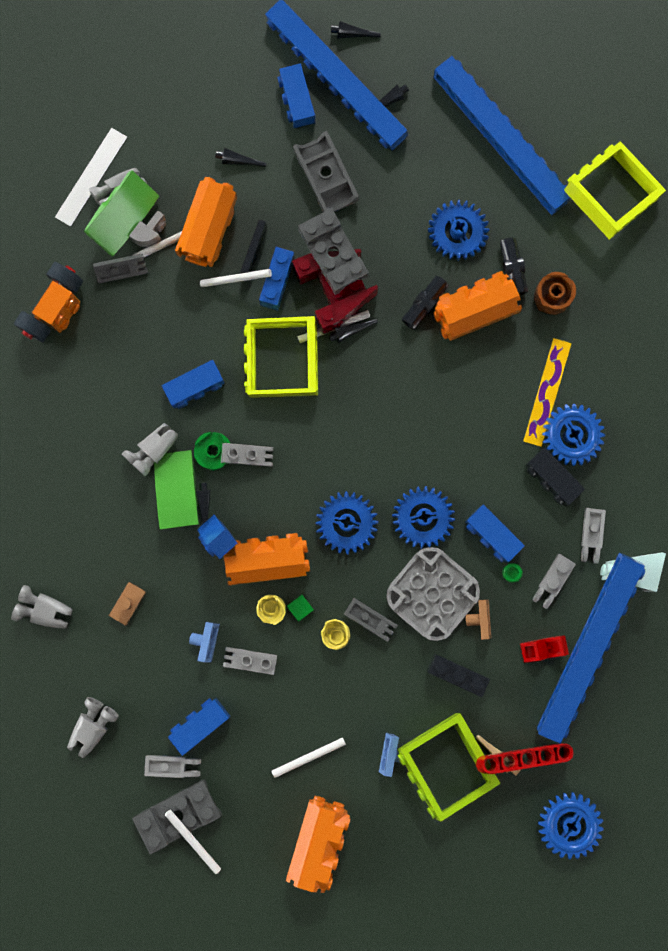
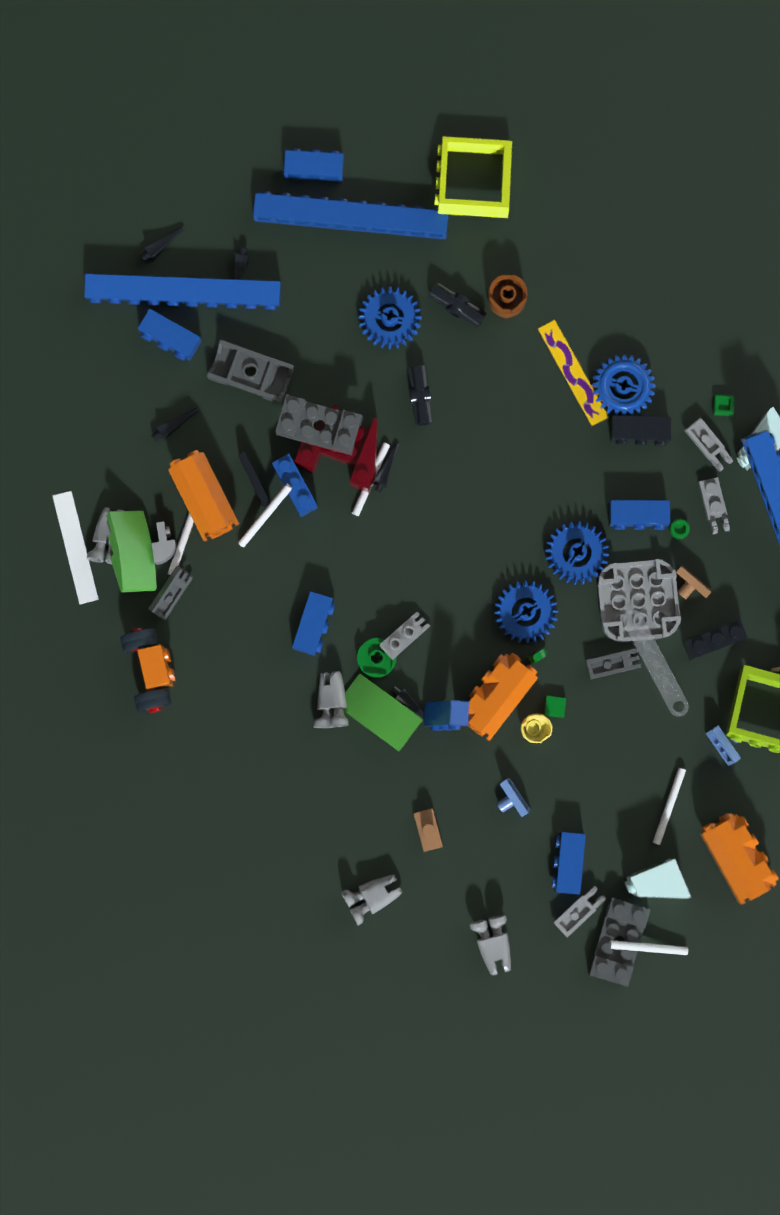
camera: 50 degrees left, 0 degrees up
light grey hinge [223,647,277,675] -> none
neon yellow window [244,316,318,398] -> none
light yellow hair [321,619,351,650] -> none
orange brick [433,271,522,341] -> none
red slope [520,635,569,663] -> none
none -> blue brick [284,148,344,182]
none -> green tile [528,647,548,664]
none -> clear plate [622,610,689,717]
none -> light aqua slope [625,859,691,898]
none -> green tile [713,395,734,416]

